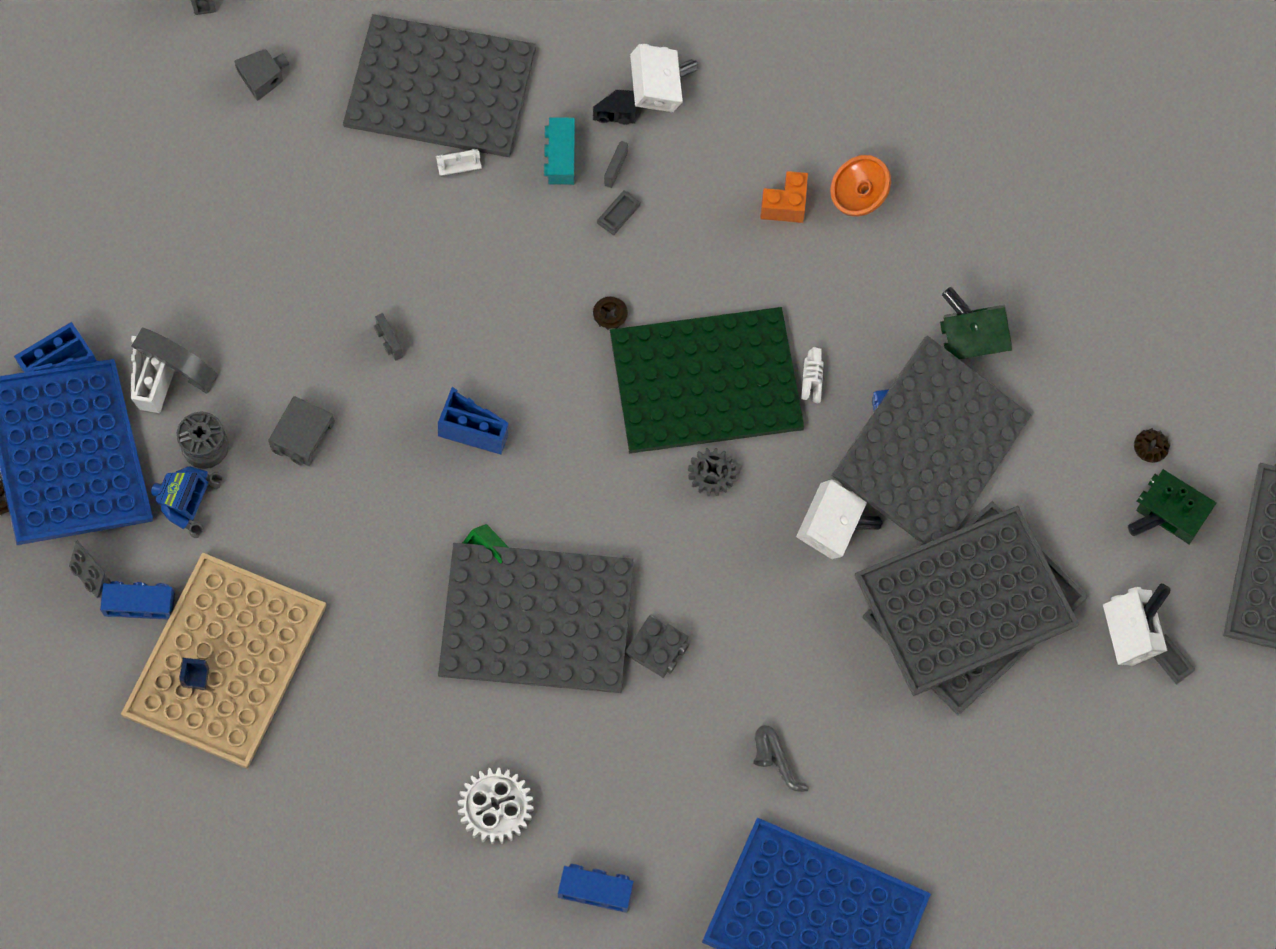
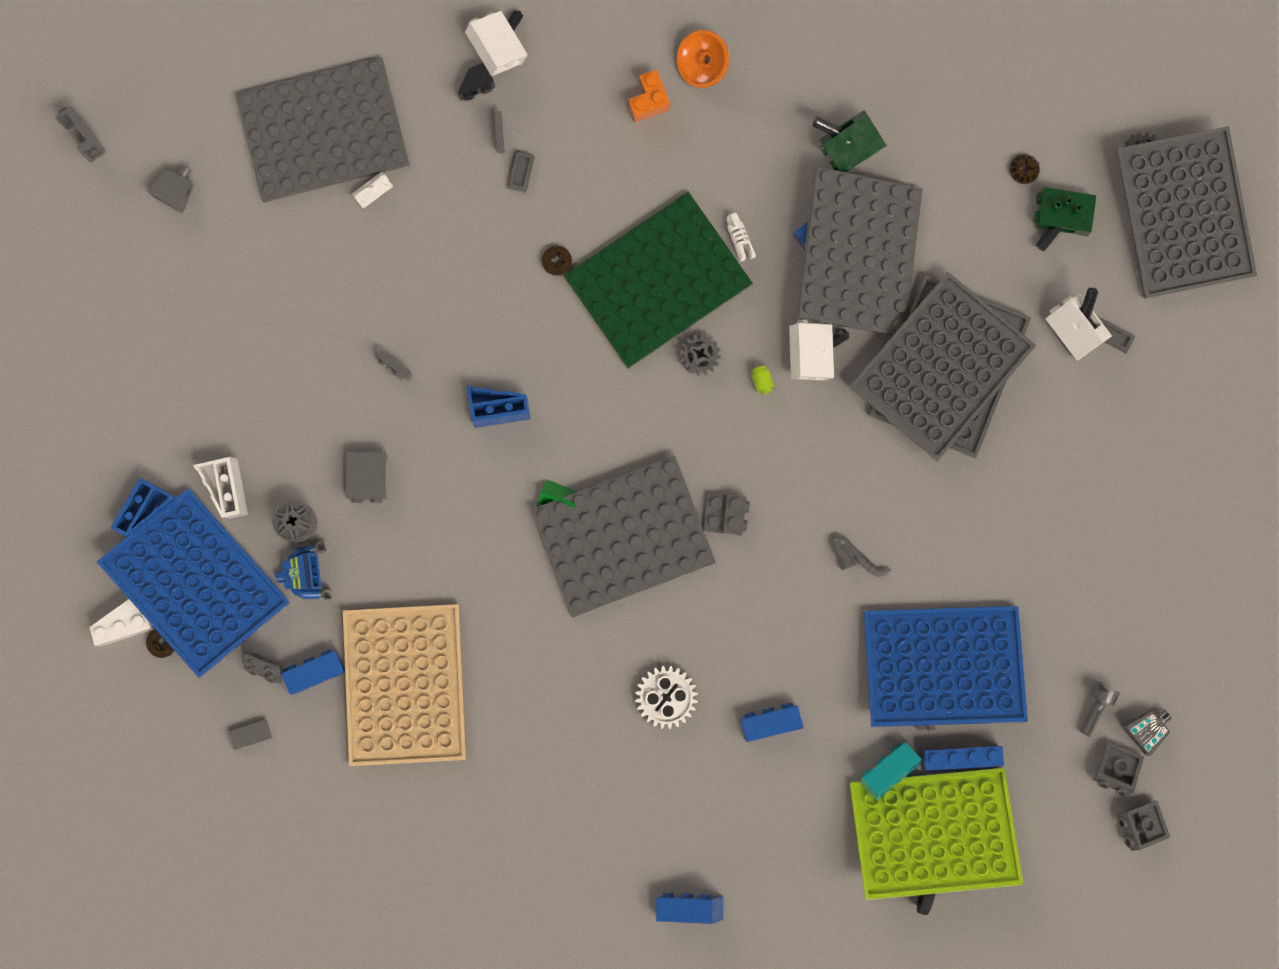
camera: 25 degrees left, 15 degrees up
dark grey slope [131,327,218,393] -> none
dark blue panel [179,658,209,690] -> none
teal brick [544,117,575,185] -> none
none -> dark grey tile [228,720,272,750]
none -> lime brick [751,365,775,395]

